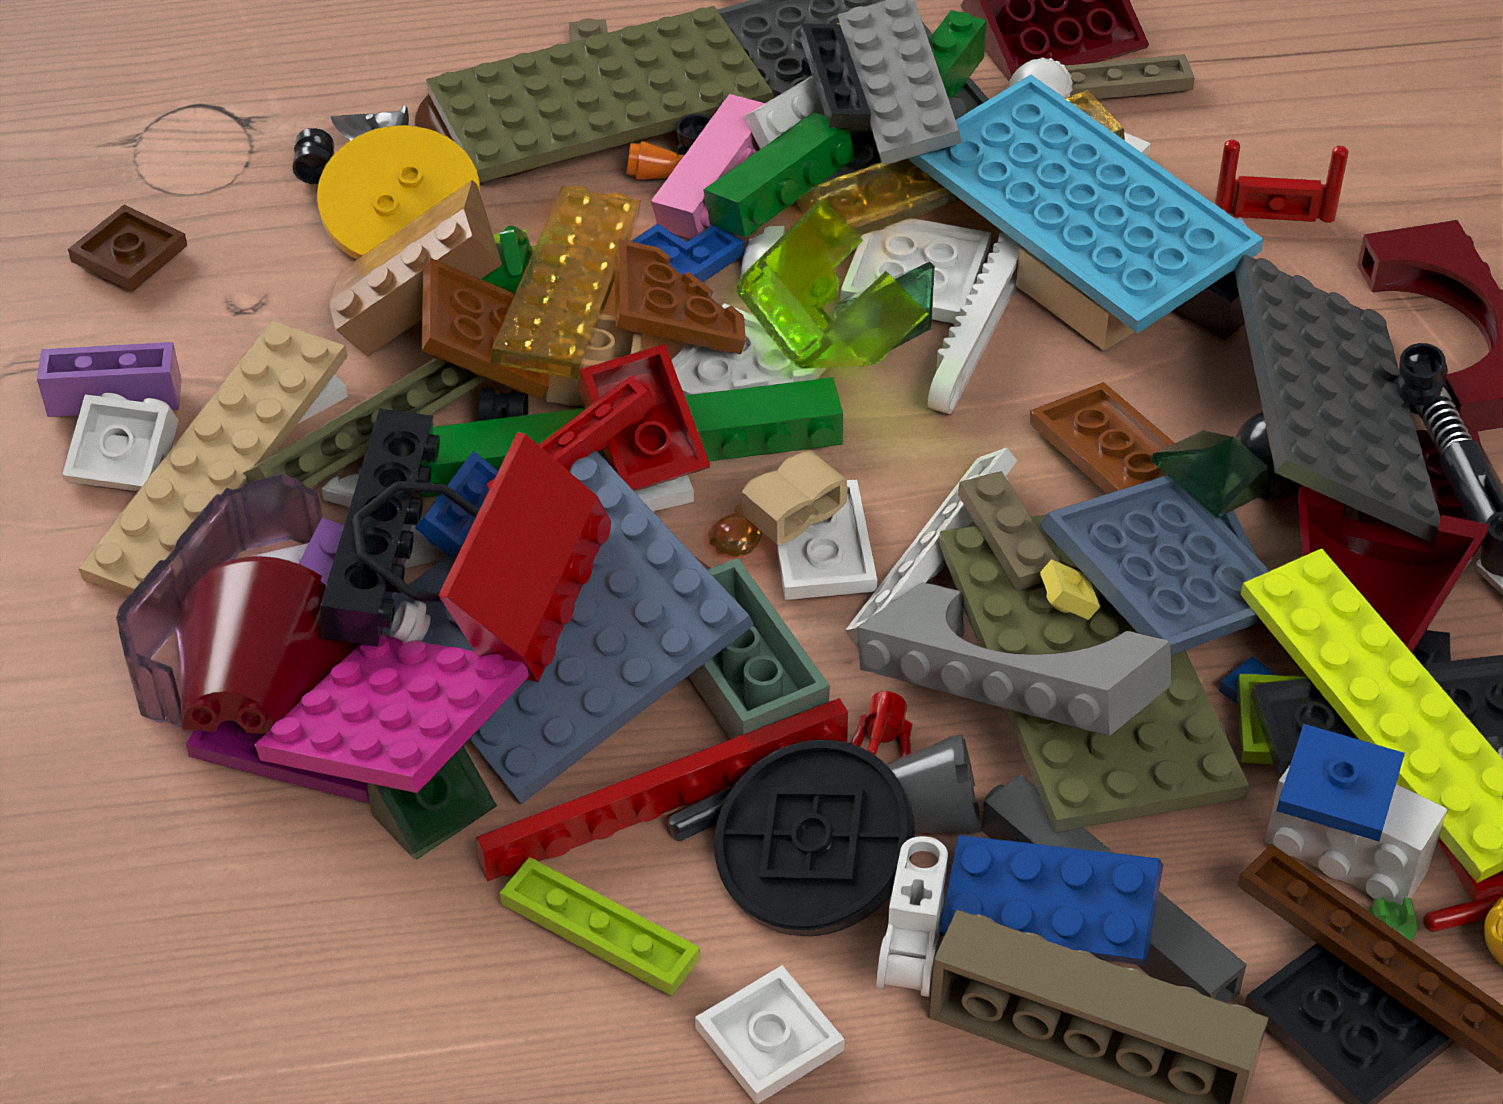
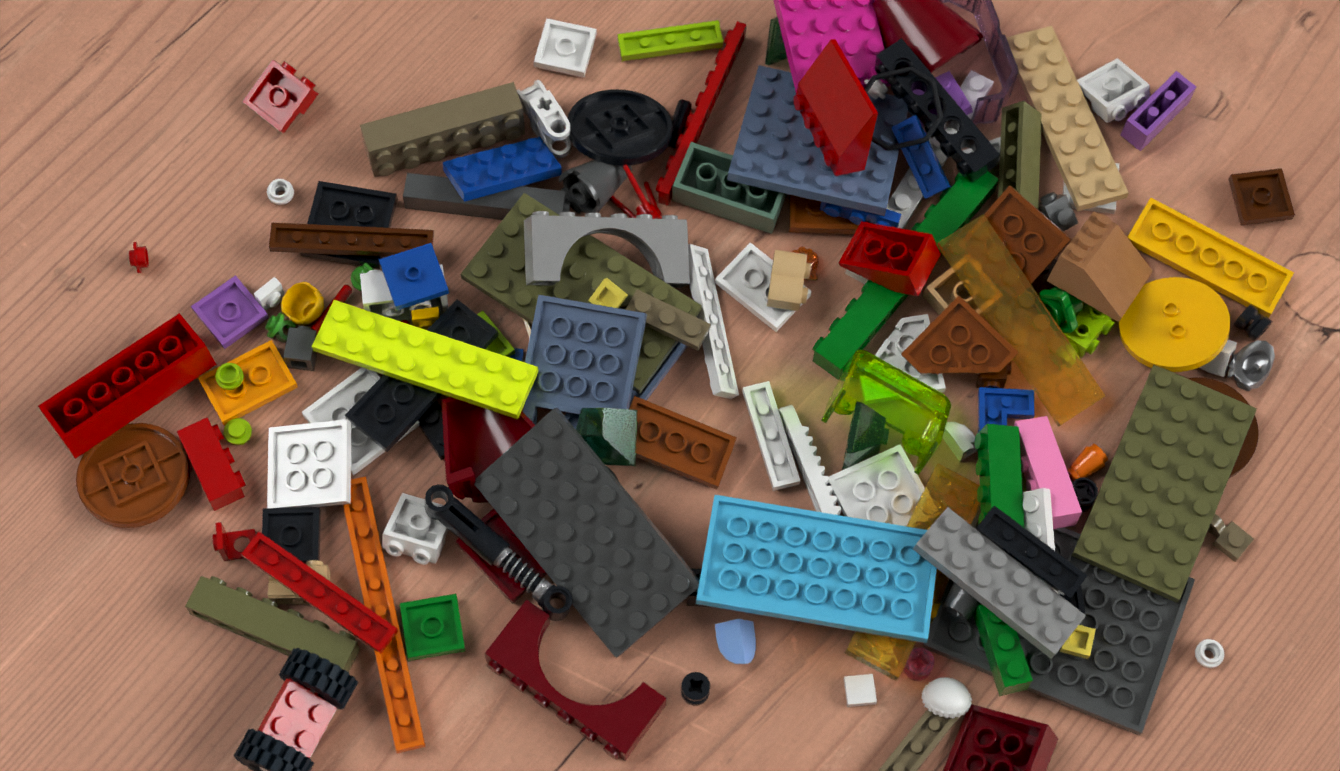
camera: 135 degrees right, 20 degrees up
red plate [486,375,657,490] -> none
red plate [1215,139,1349,223] -> none
black wheel [1397,343,1446,405] -> none
none -> black wheel [681,672,710,706]
none -> white plate [742,381,800,491]
none -> dark grey bracket [1038,192,1078,231]
none -> yellow plate [1128,197,1294,318]

